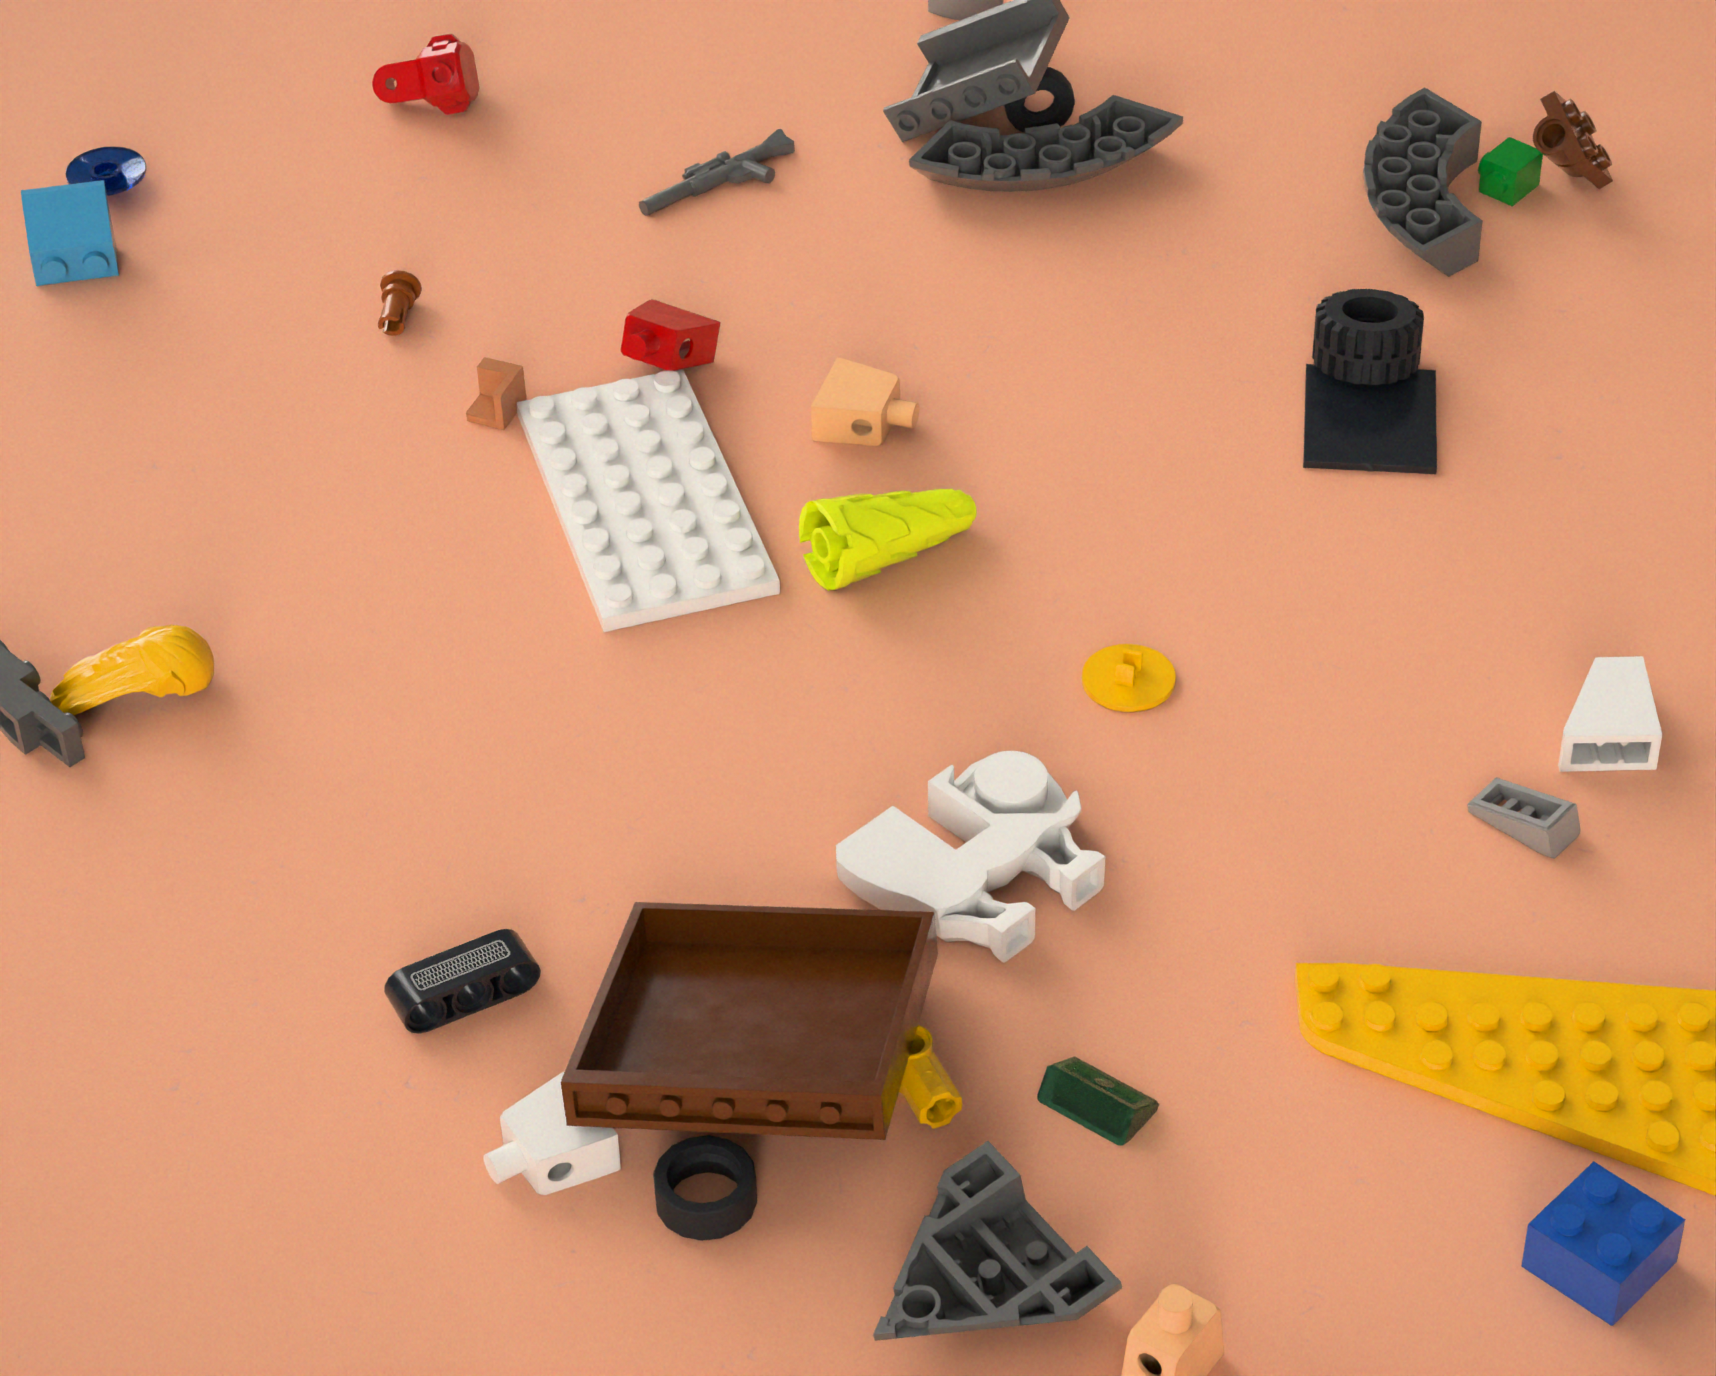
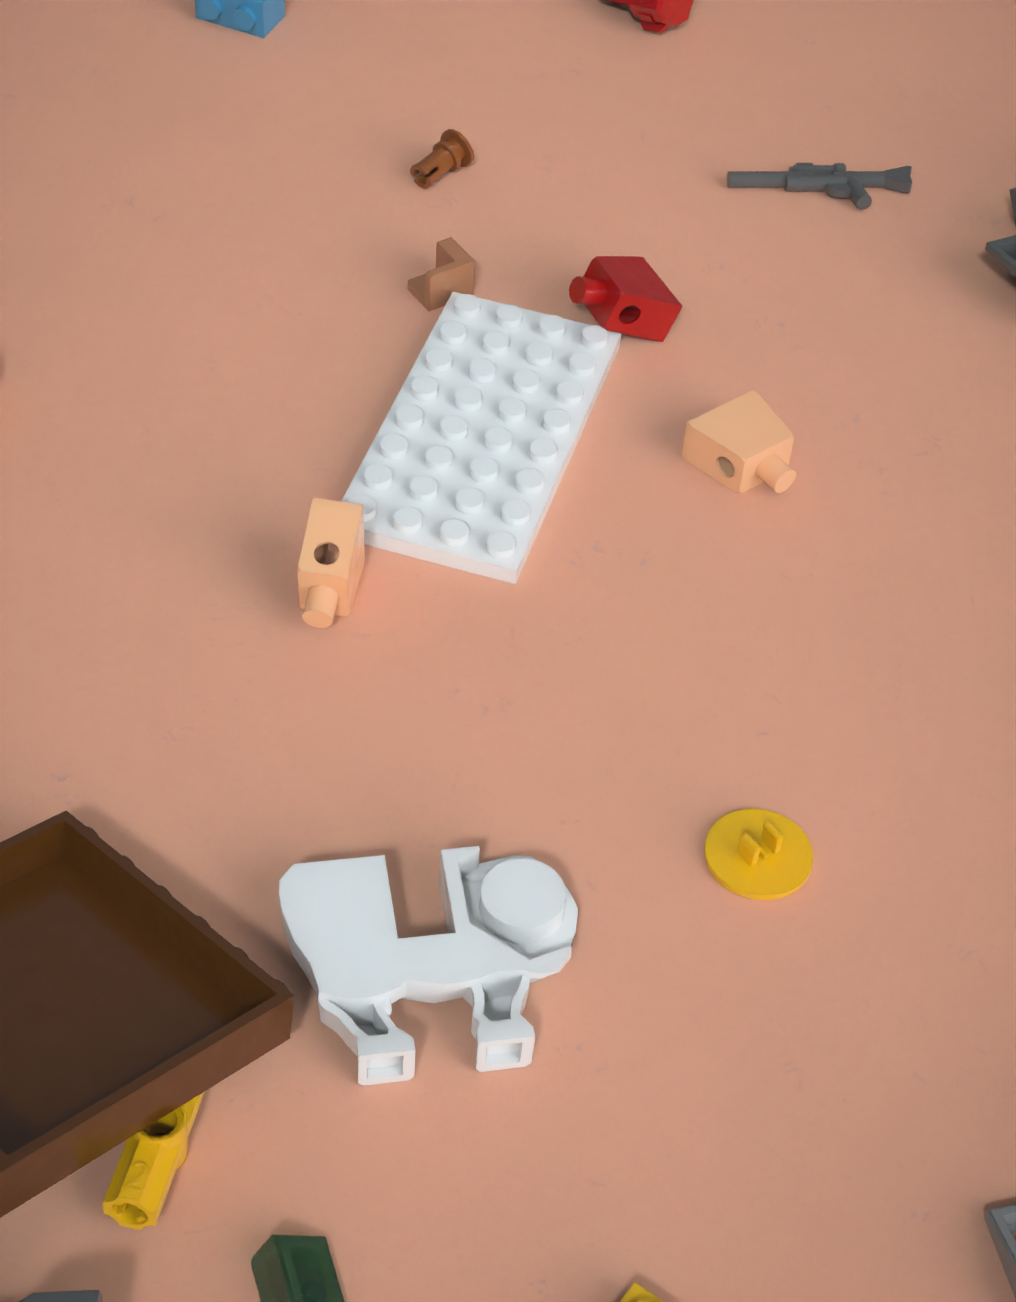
camera: 30 degrees right, 5 degrees up
neon yellow cone [799,489,977,591] -> none
none -> light nougat torso [297,497,365,628]

